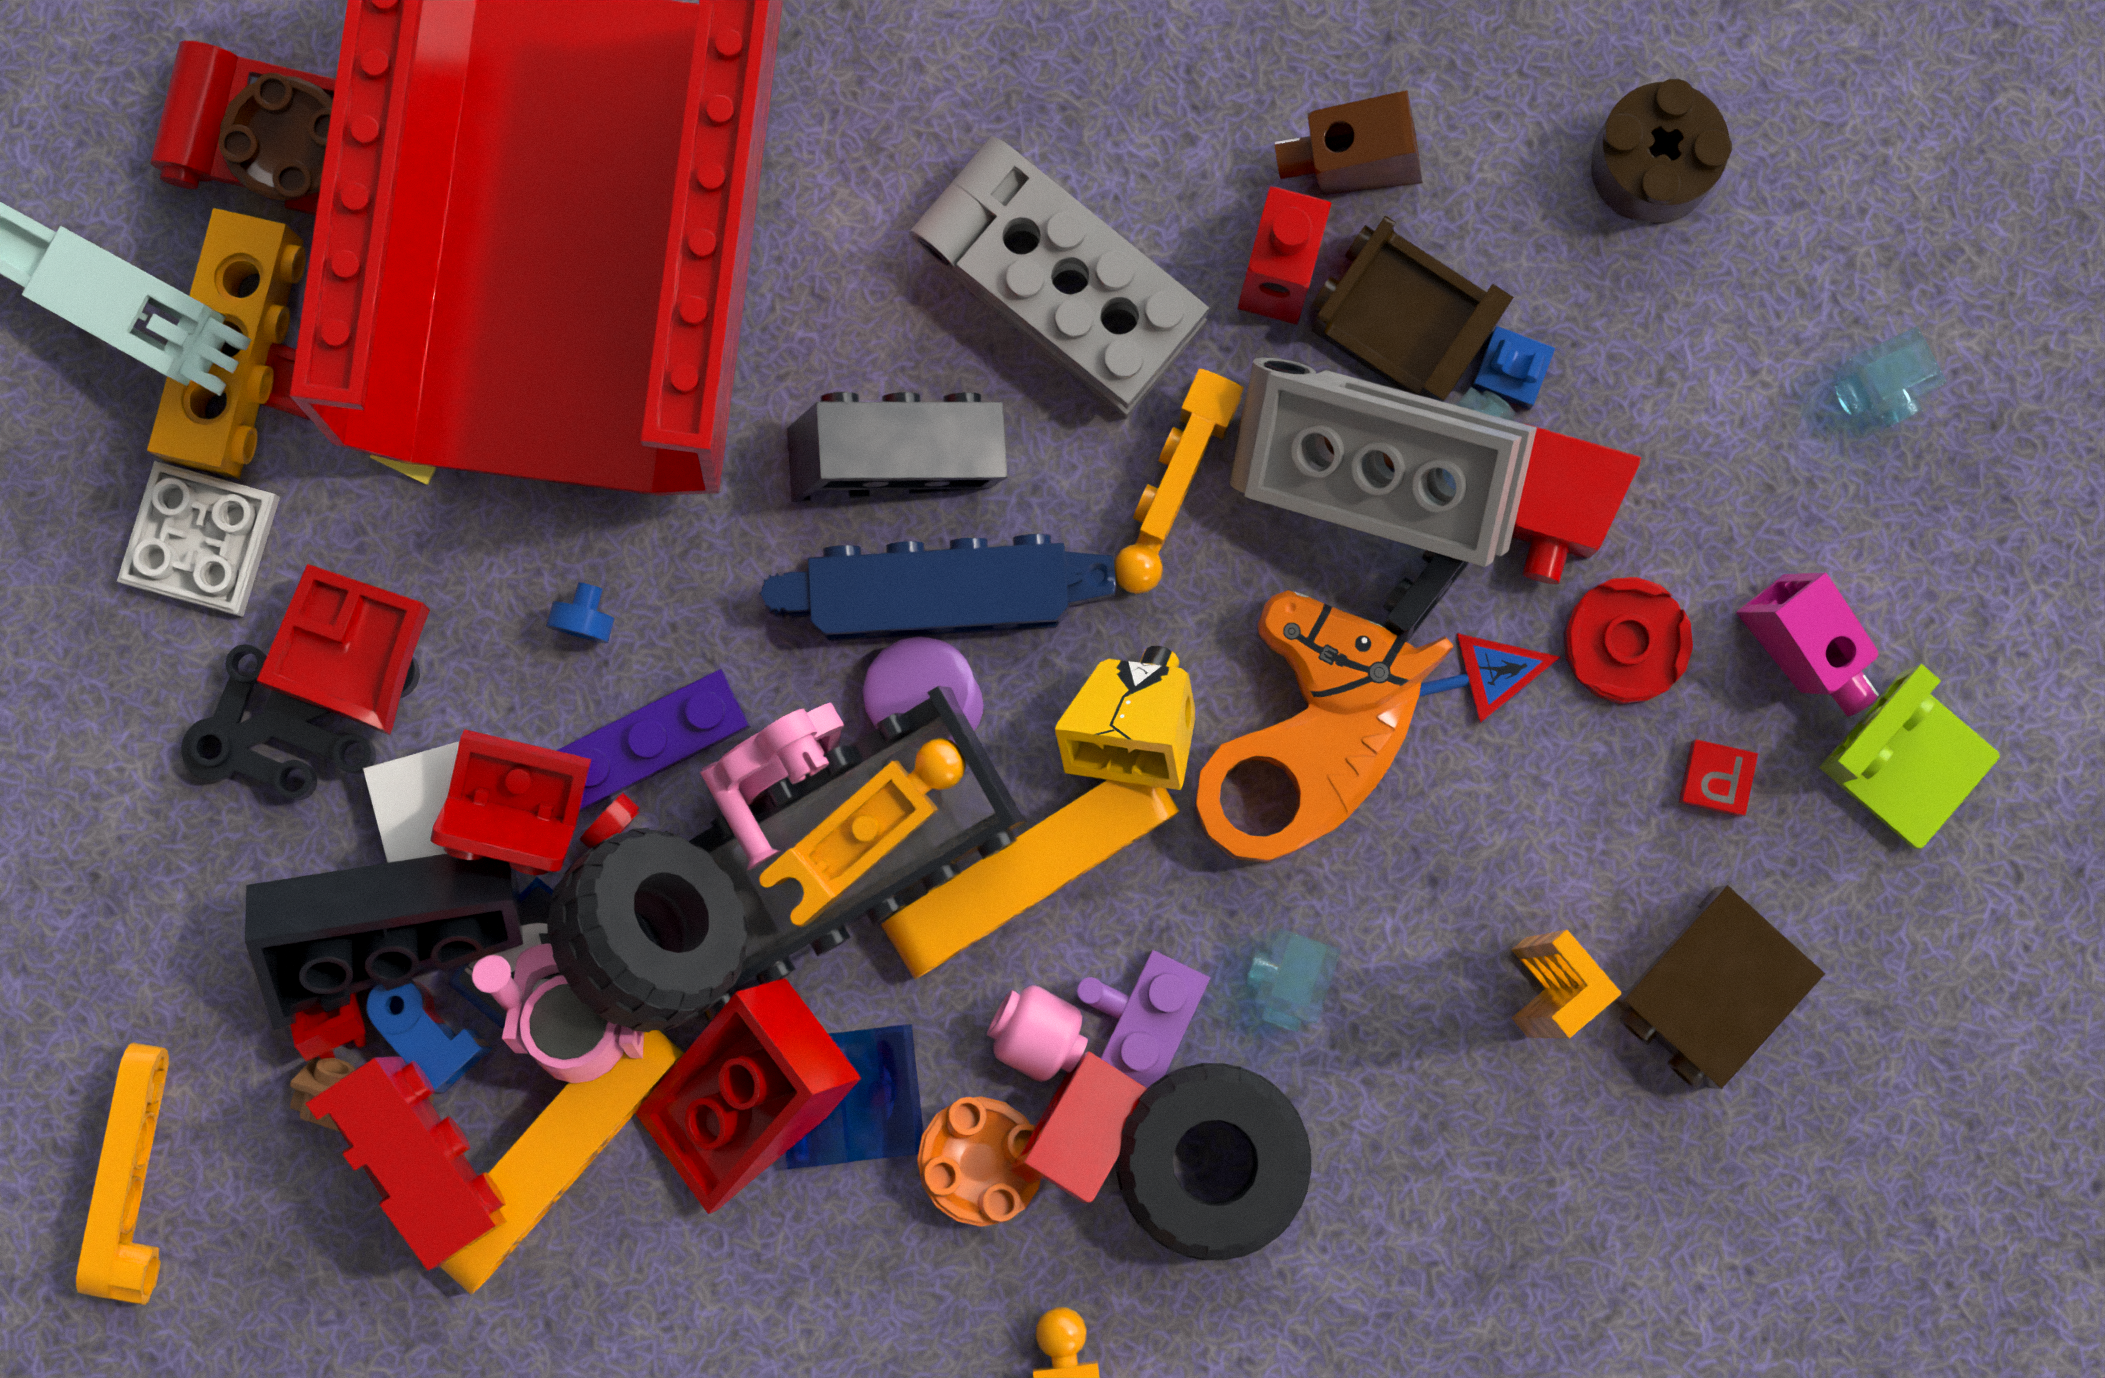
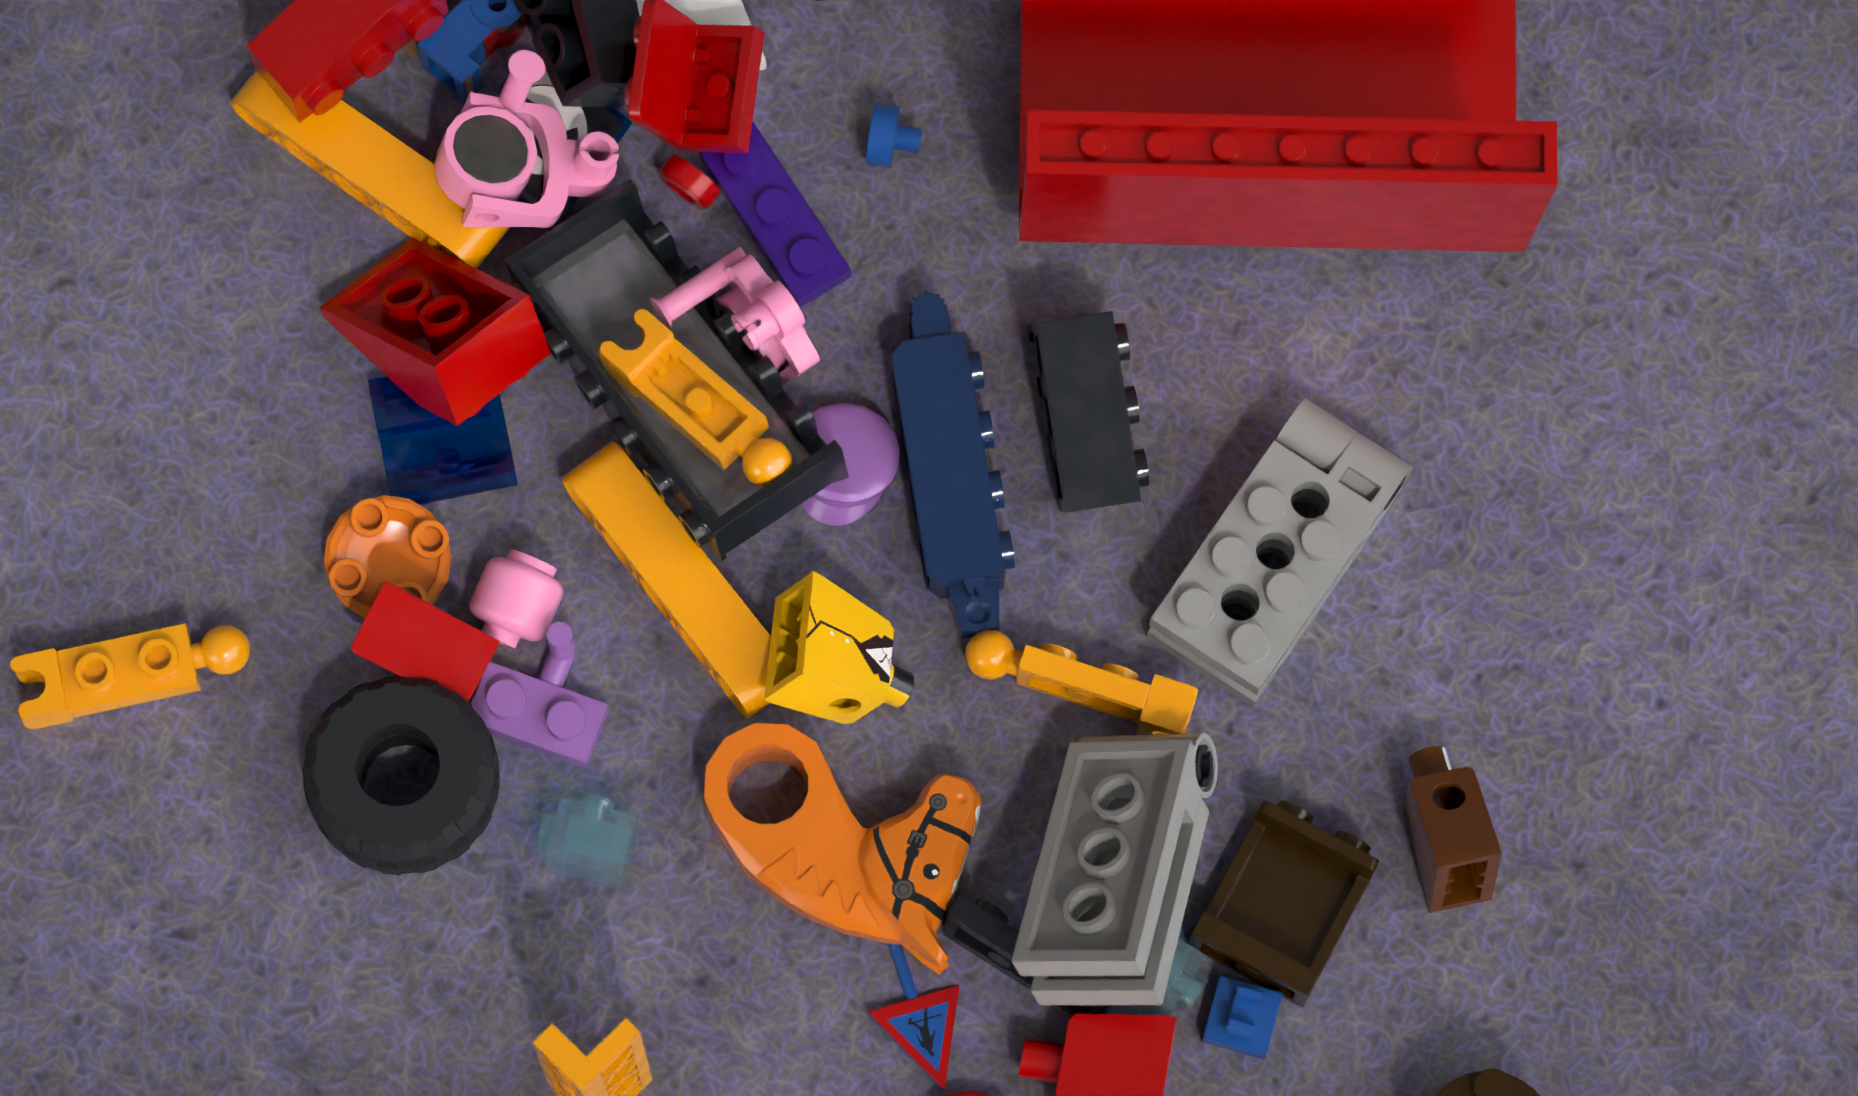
camera: 80 degrees right, 10 degrees down
black tyre [547,828,748,1032] -> none
red torso [1237,186,1332,325] -> none

